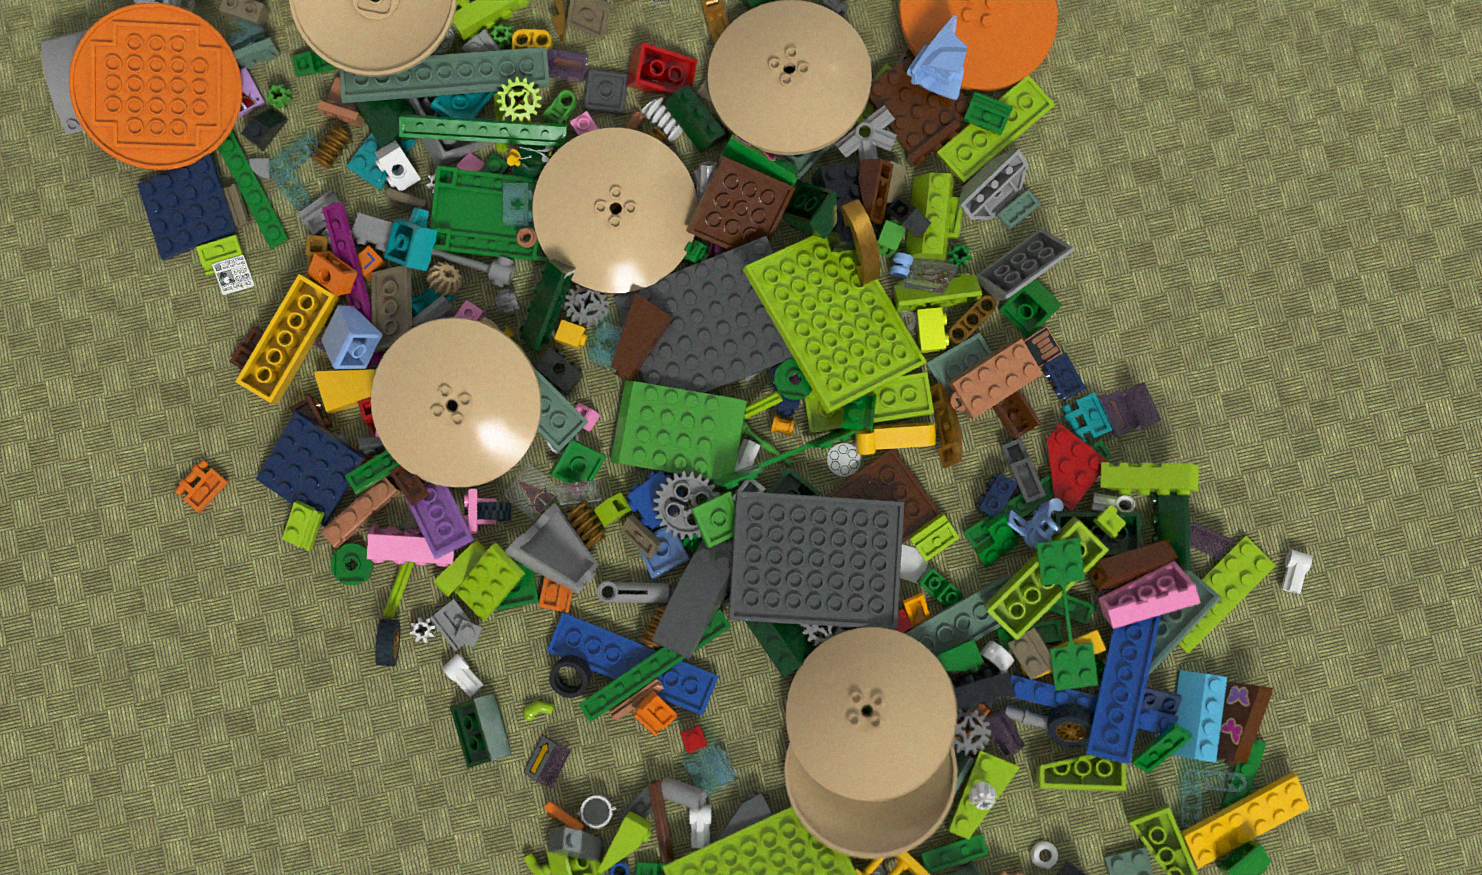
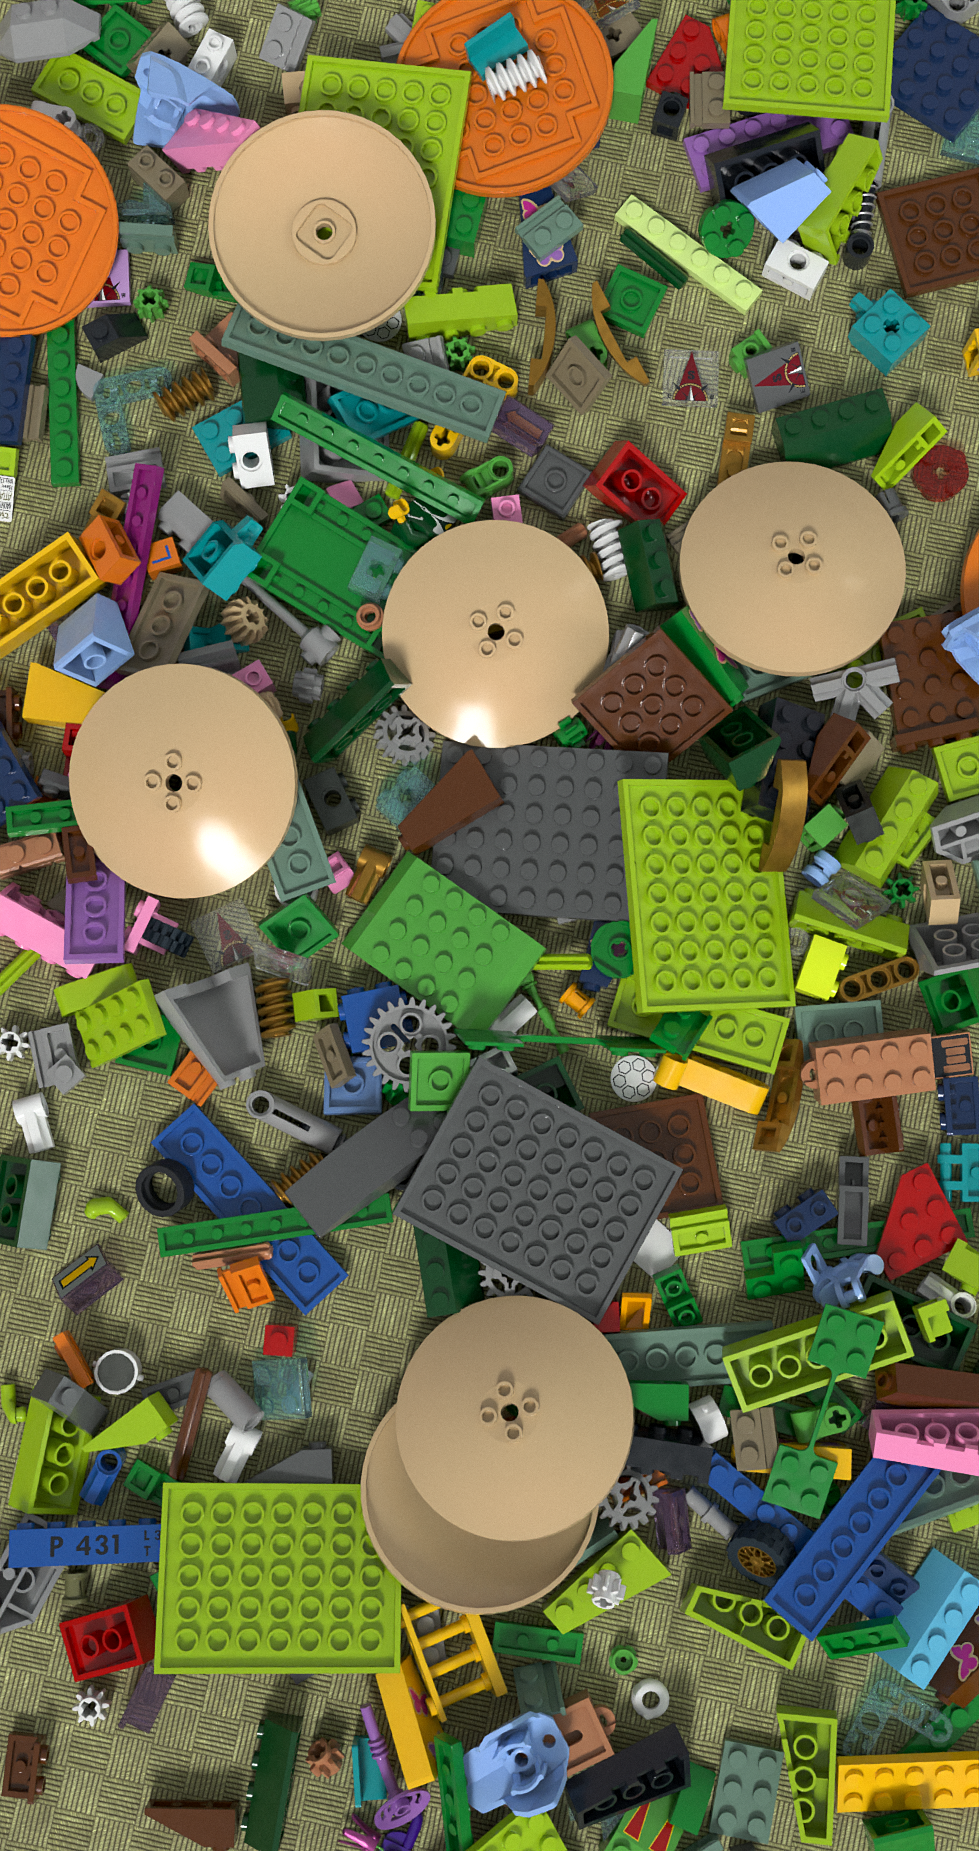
camera: 25 degrees right, 0 degrees up
lime gear [497,76,542,122] -> none
yellow brick [554,320,588,351] -> none
none -> pearl gold piece [345,844,393,905]
none -> bright green plate [609,1645,638,1675]
none -> bright green piece [790,1402,851,1443]
none -> tan brick [920,860,961,925]

